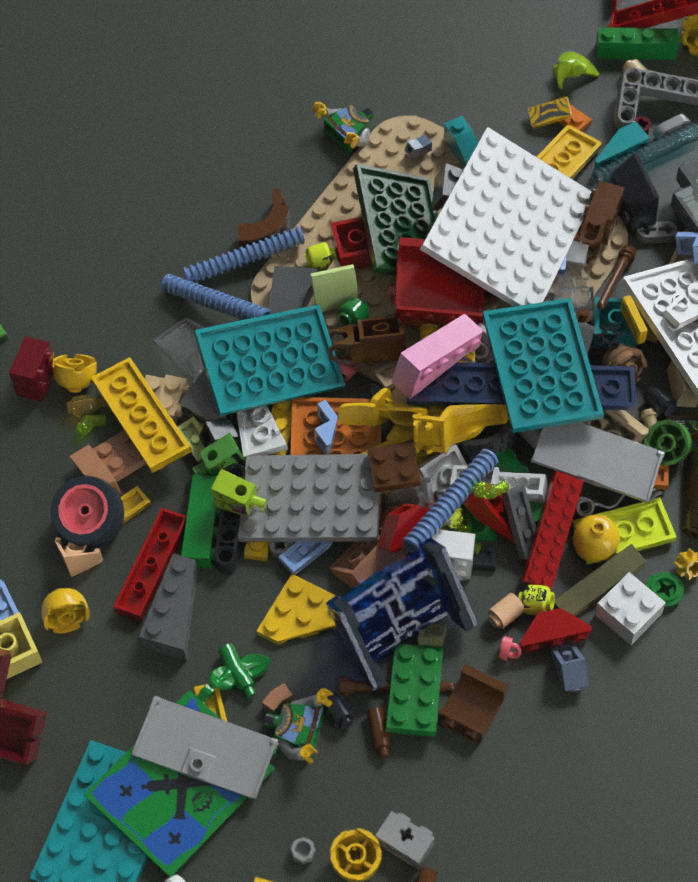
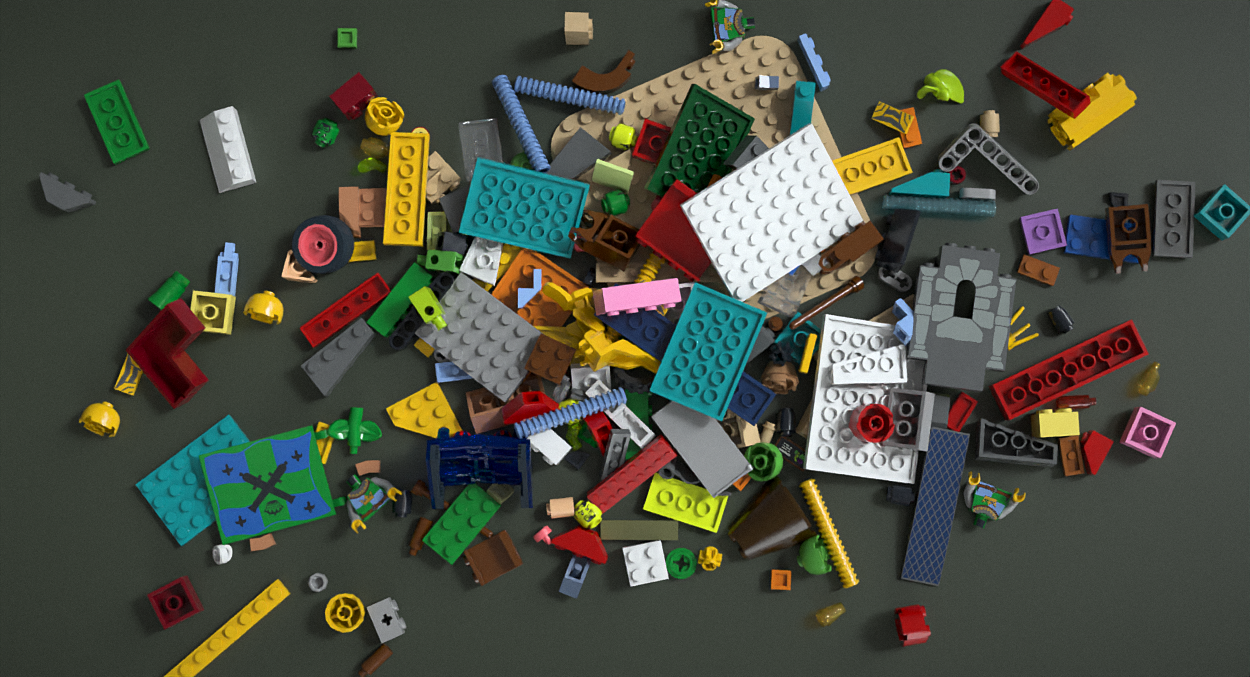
camera: 30 degrees right, 25 degrees up
light grey door [131,696,279,800] -> none
clear neon green arm [473,480,509,499] -> none
yellow cylinder [572,515,620,563] -> none
green brick [596,28,679,60] -> none
none -> nougat piece [250,533,276,551]
none -> green head [311,117,340,147]
none -> tan brick [565,12,593,45]
none -> light blue plate [797,33,831,91]

